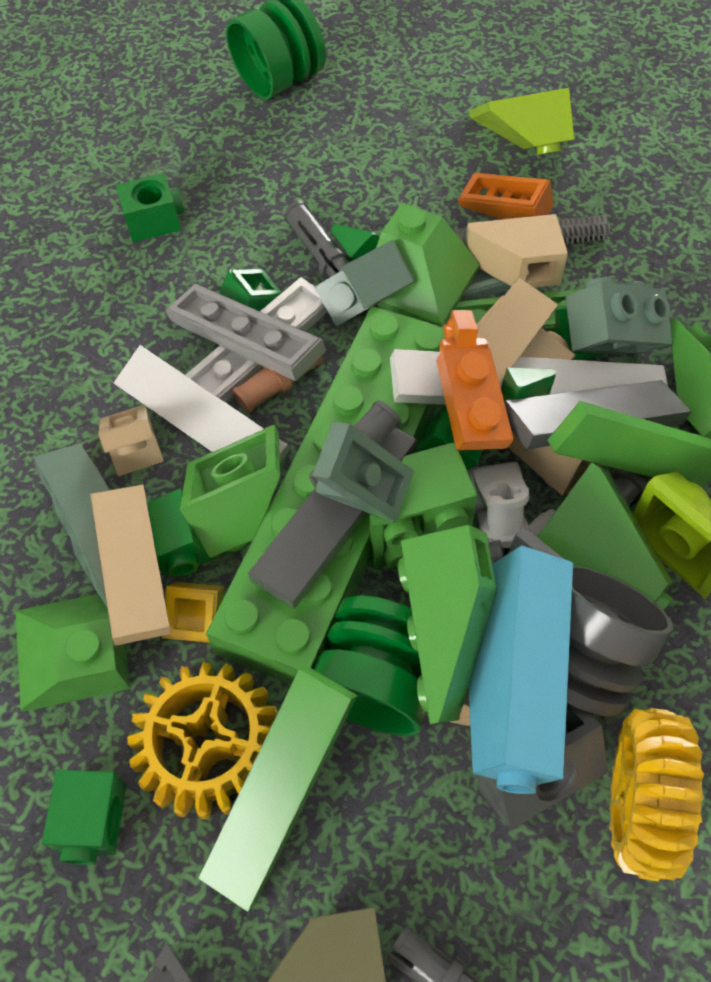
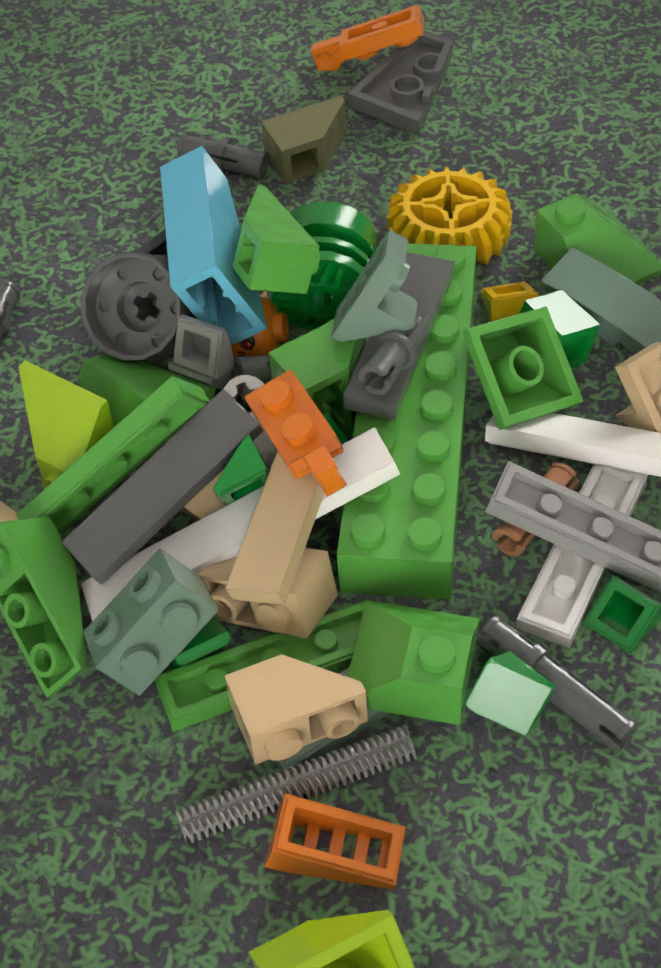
camera: 165 degrees right, 10 degrees down
green brick [41,770,127,865] -> none
tan tile [90,485,171,646] -> none
tile [198,666,358,912] -> none
sand green slope [314,240,416,327] -> none
yellow gear [609,708,705,882] -> none

